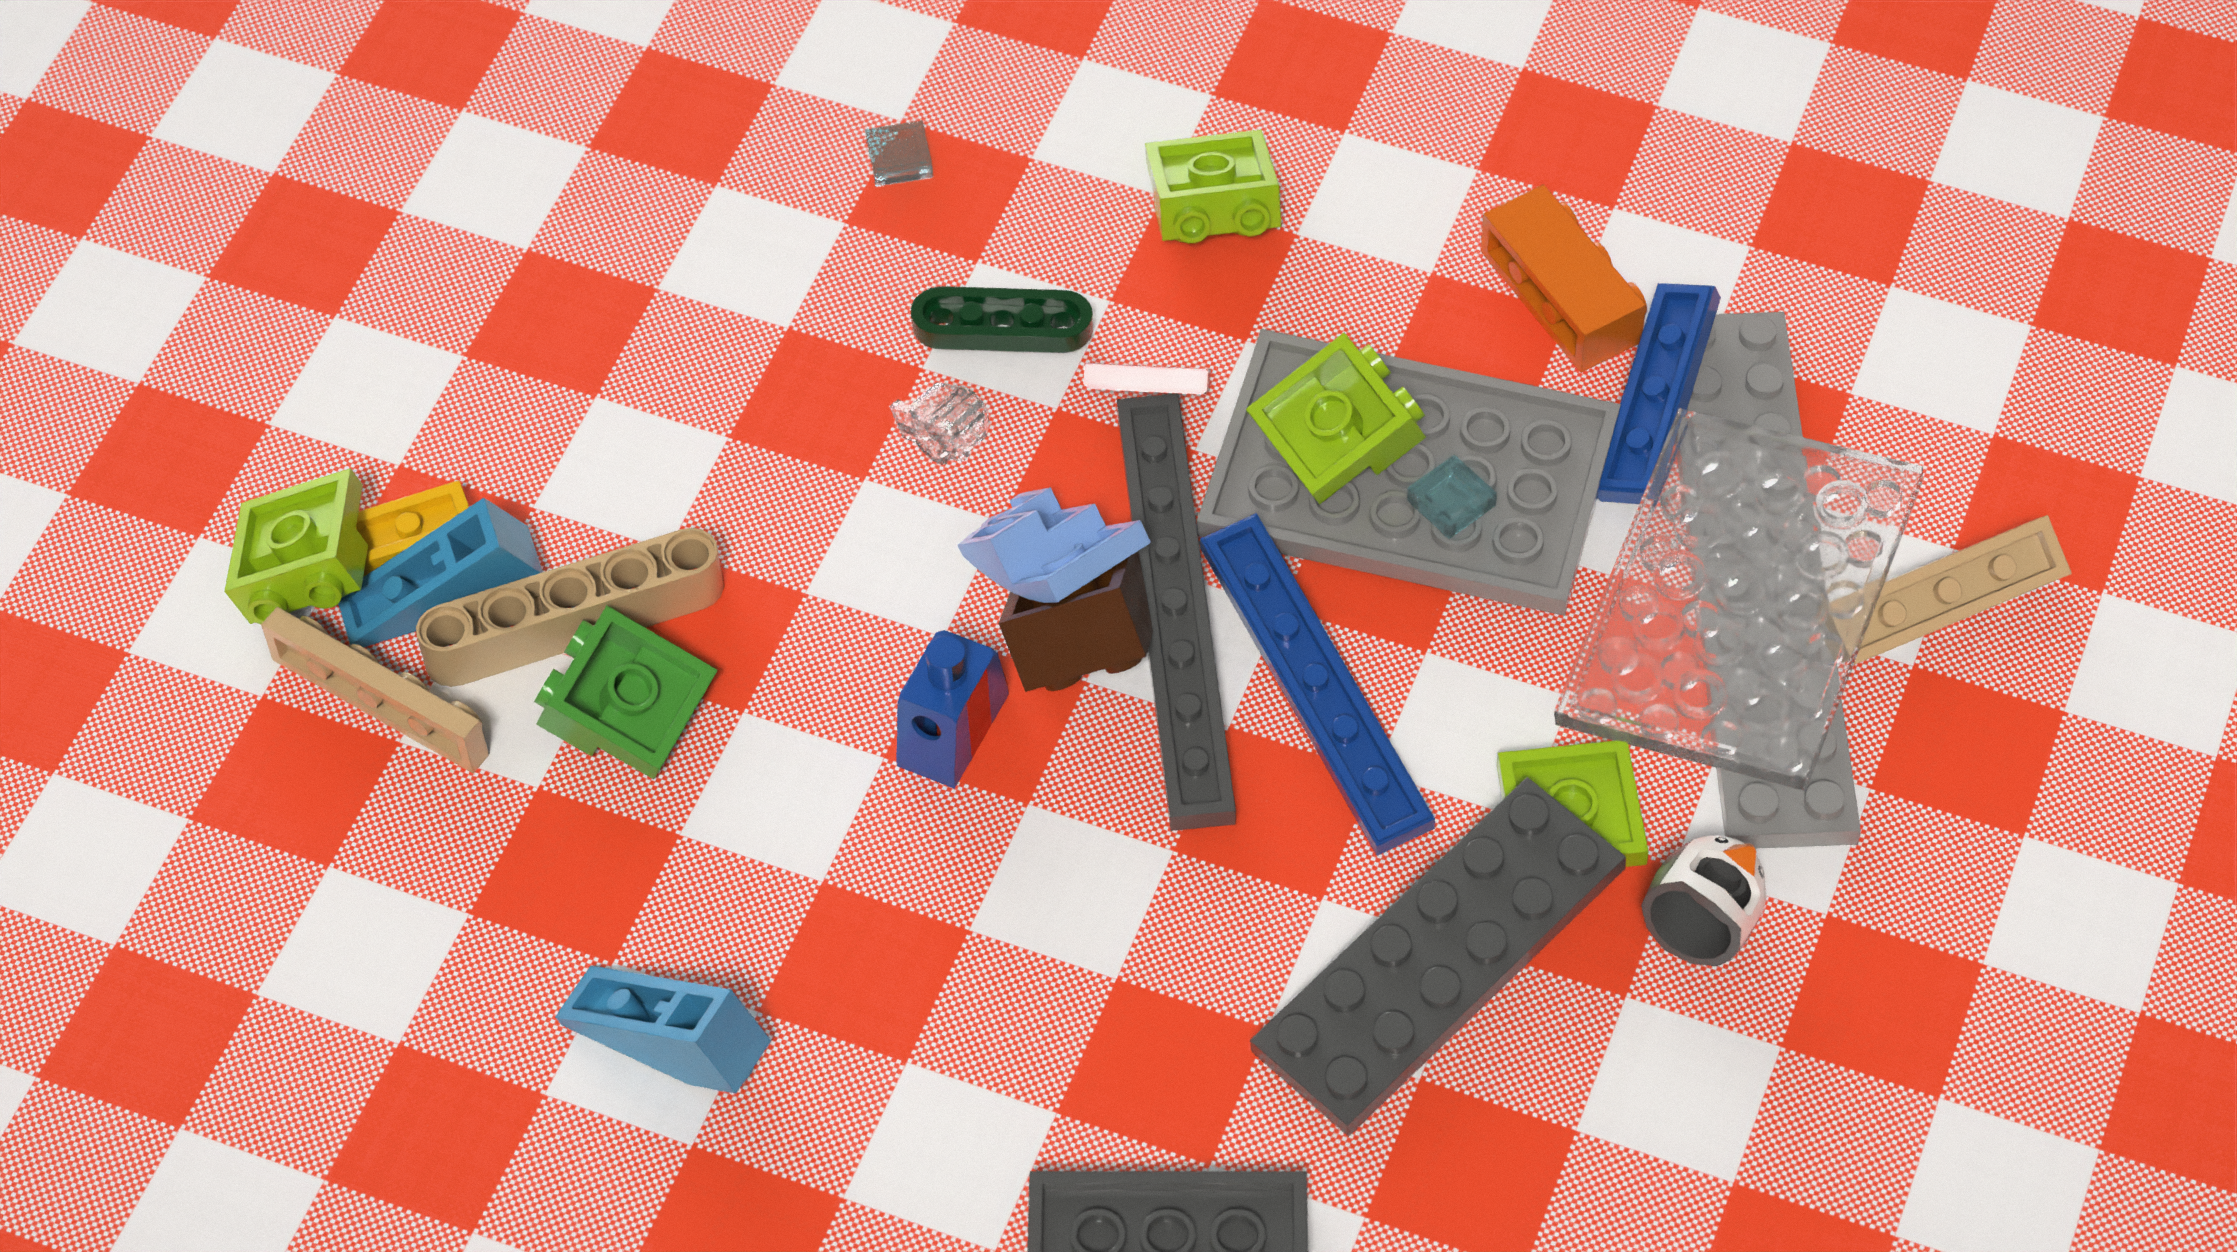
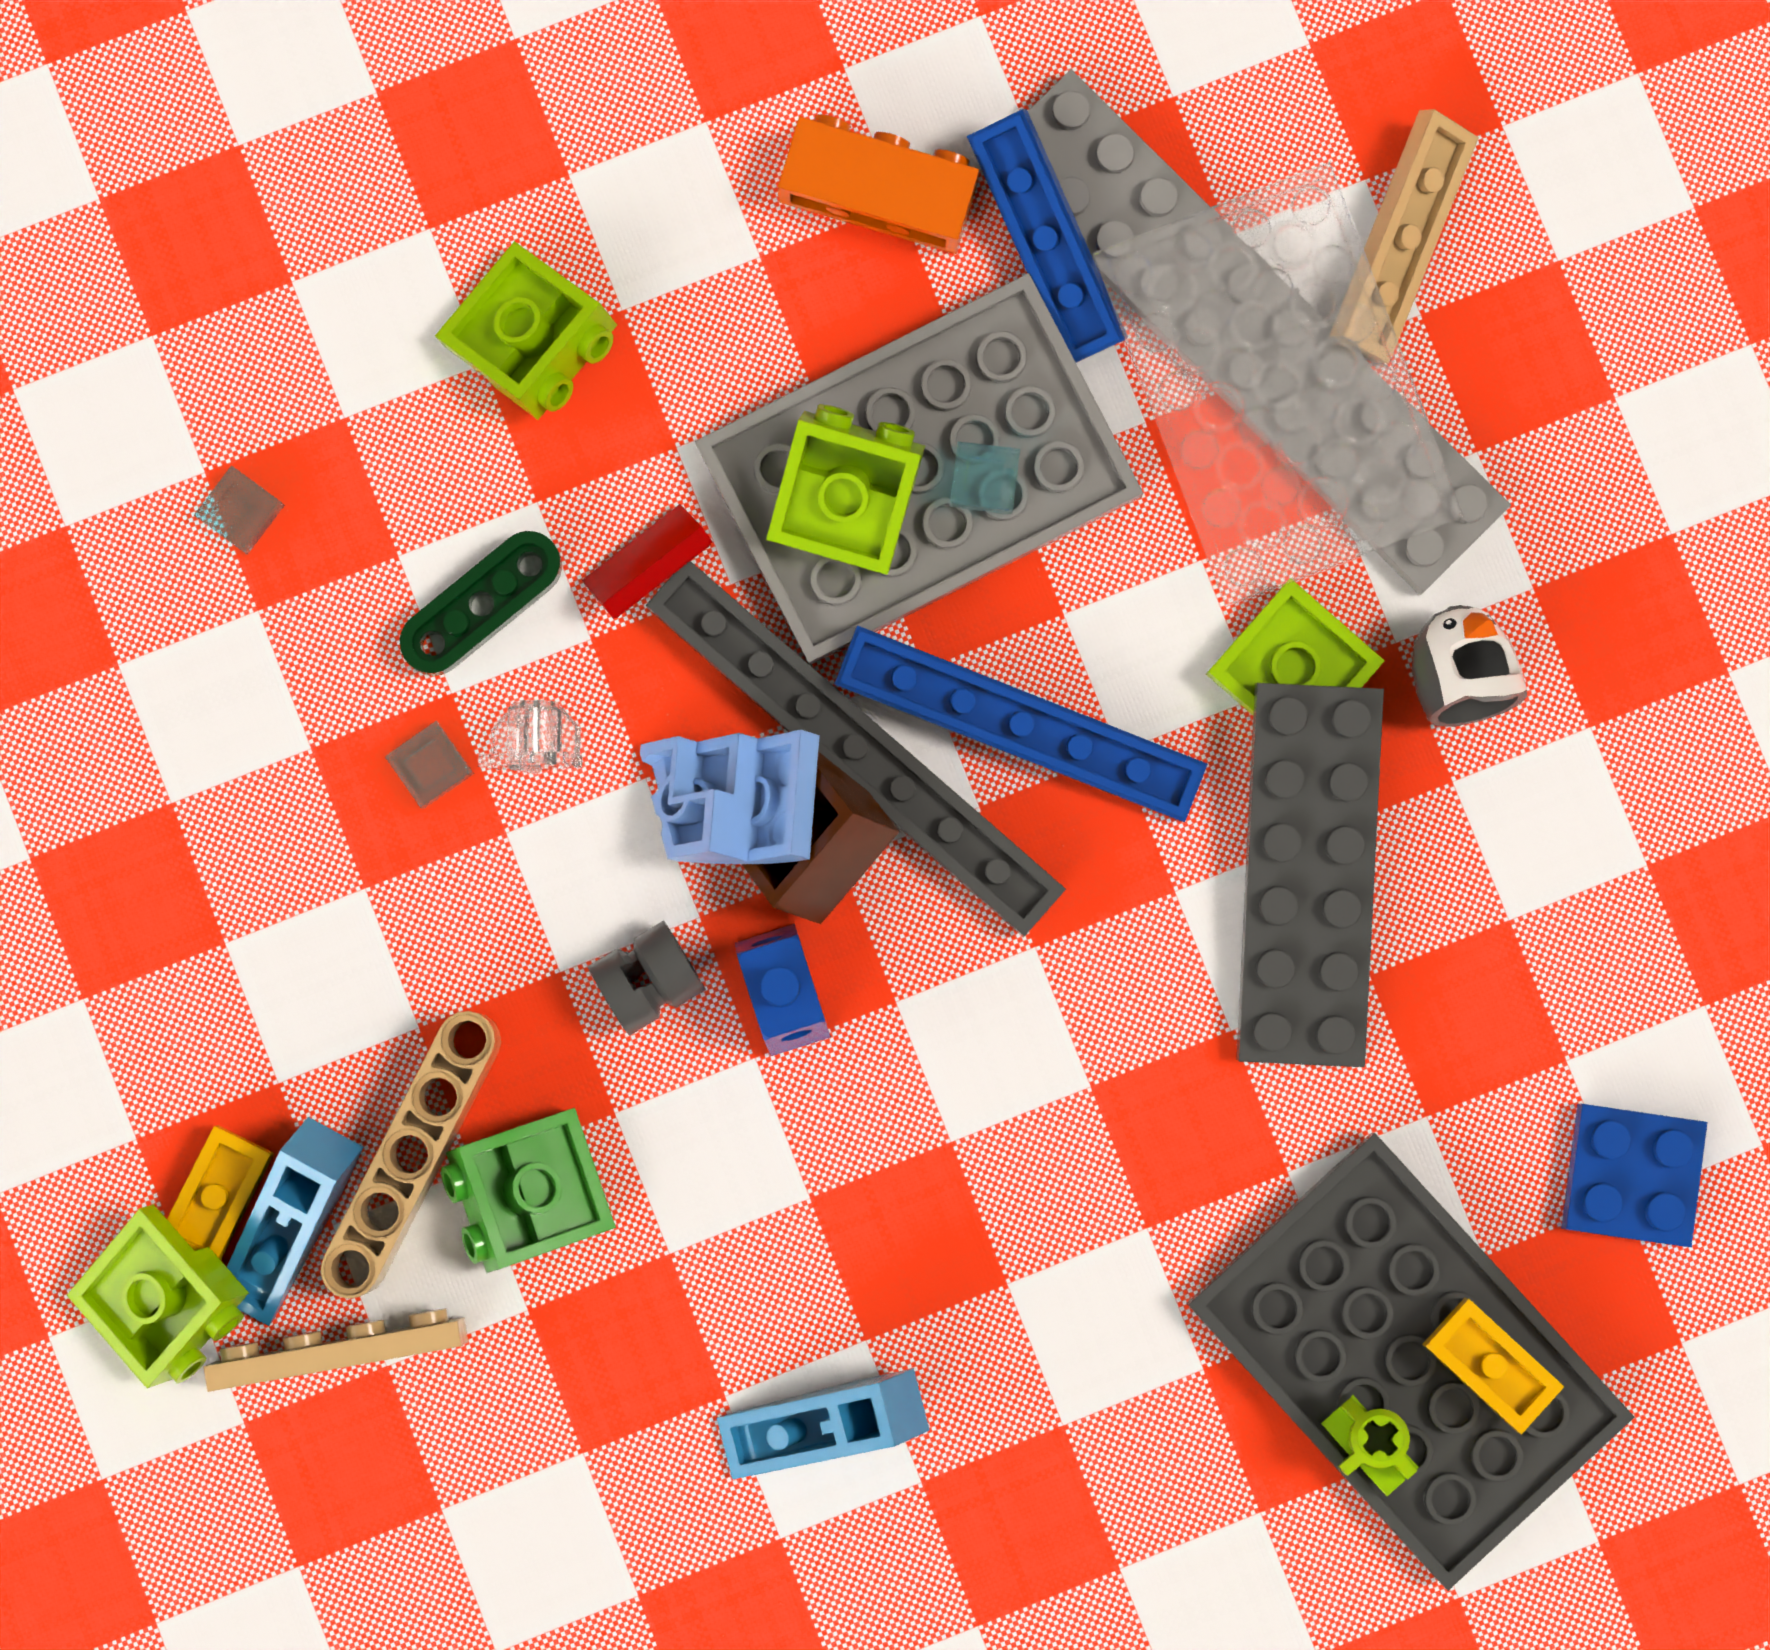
camera: 50 degrees left, 30 degrees up
none -> clear light blue tile [385,721,475,809]
none -> dark grey wheel [587,920,706,1036]

